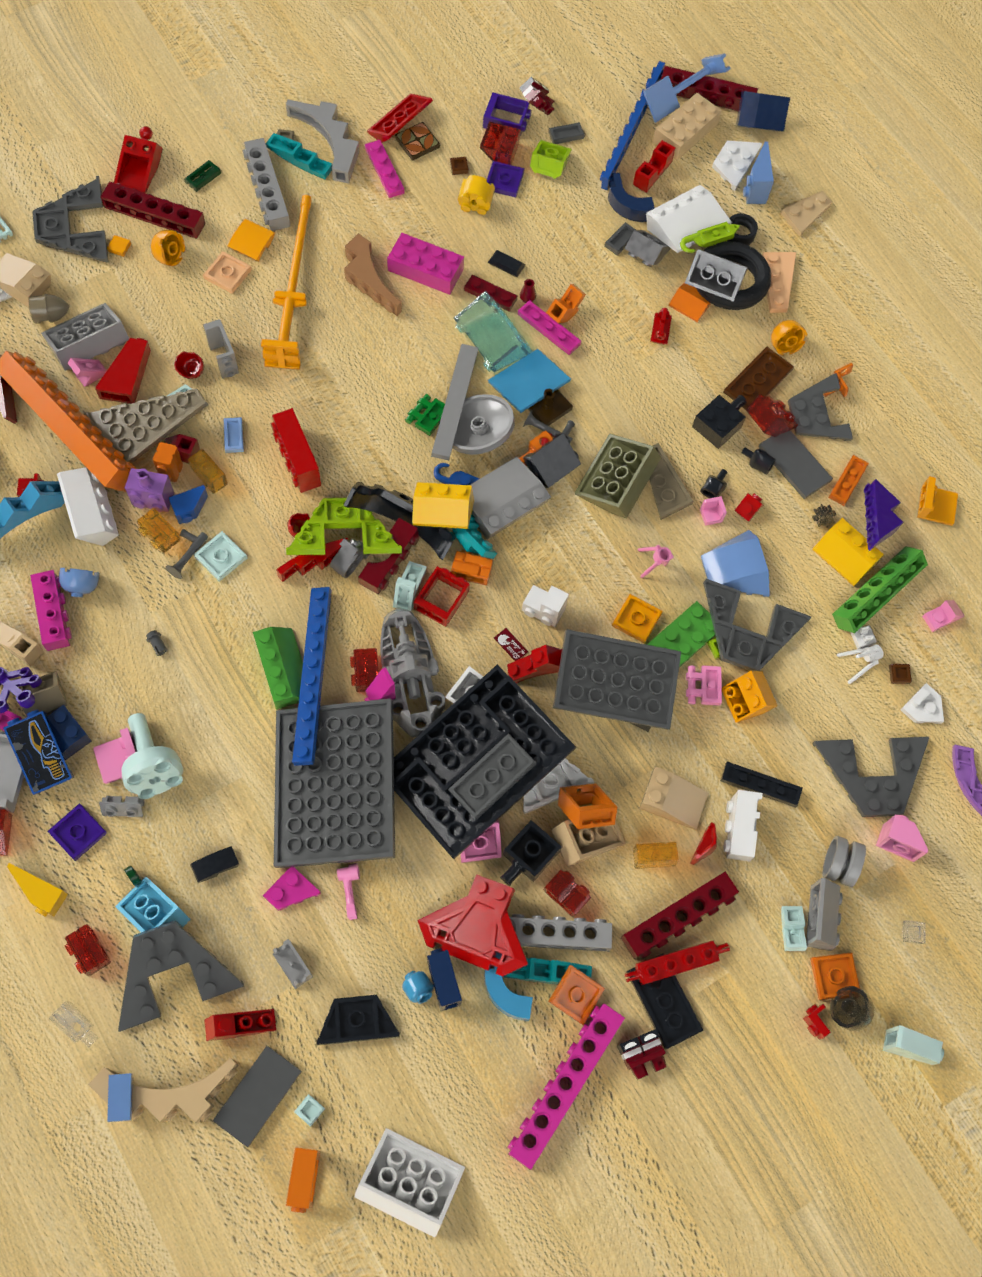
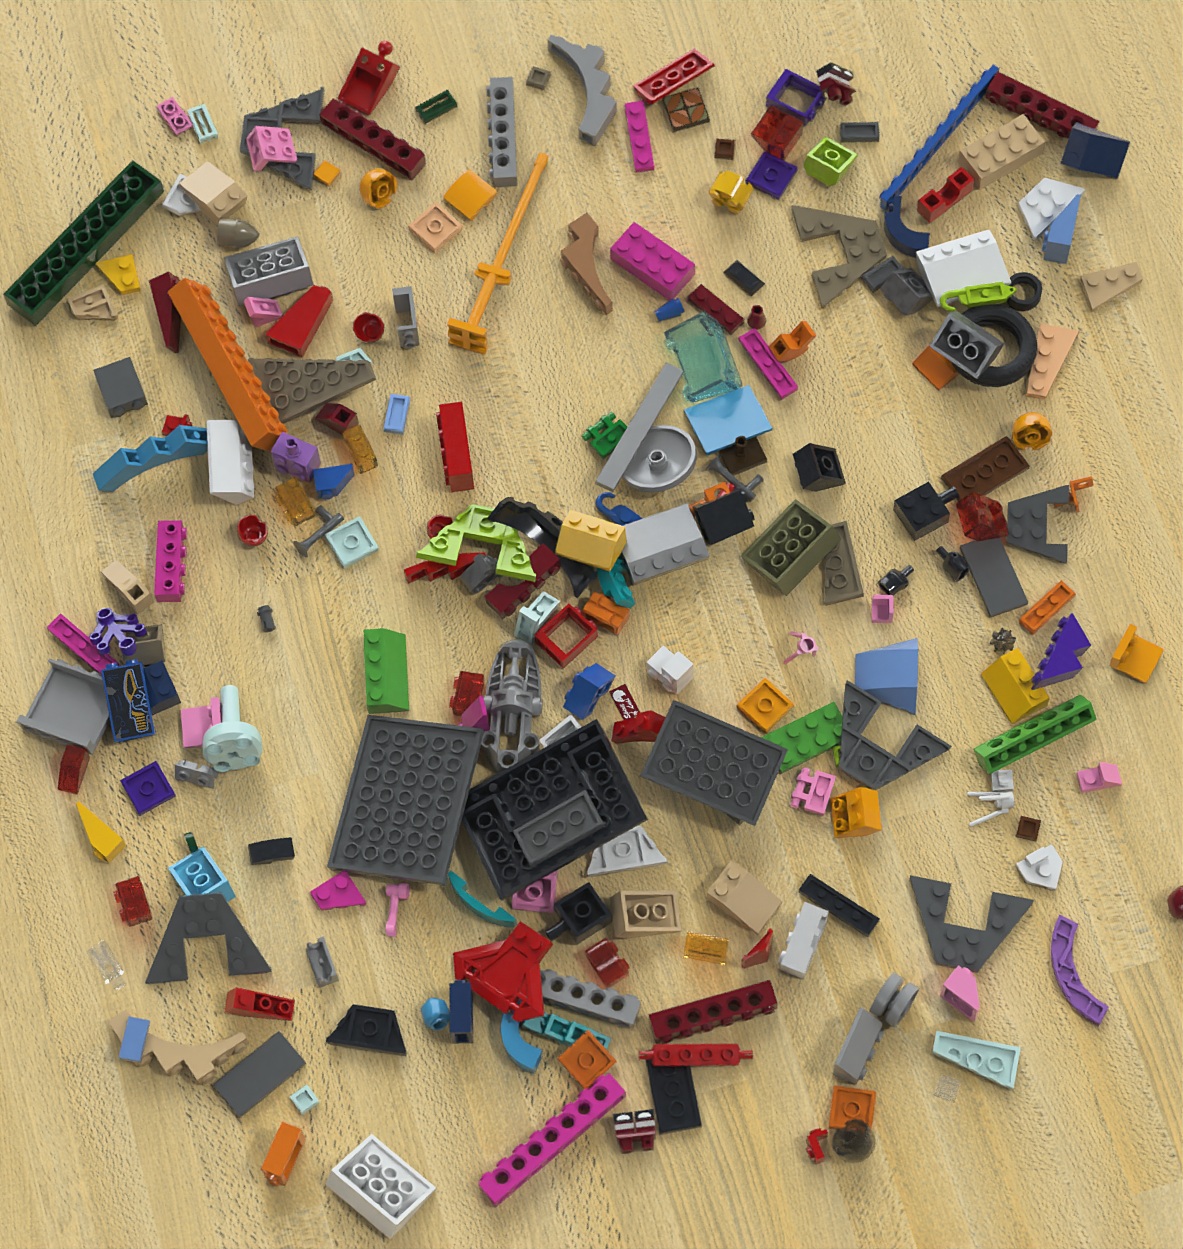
camera: 25 degrees right, 0 degrees up
medium blue cylinder [59,568,100,598] -> none
orange brick [152,442,183,483] -> none
teal slope [266,133,333,180] -> none
blue plate [292,587,332,766] -> none
orange window [558,783,617,829] -> none
medium blue piece [643,54,731,122] -> none
red hinge [650,308,672,345] -> none
red bracket [734,493,764,522] -> none
light aqua slope [781,906,807,951] -> none
light aqua slope [883,1025,944,1065] -> none
none -> red hair [237,515,268,547]
none -> bright pink bracket [246,126,297,171]
none -> teal slope [448,870,517,928]
none -> blue brick [563,663,616,720]
none -> blue cone [655,298,685,322]
none -> dark tan wing [791,205,887,309]
none -> black slope [793,443,846,492]
none -> light aqua wing [932,1031,1021,1090]

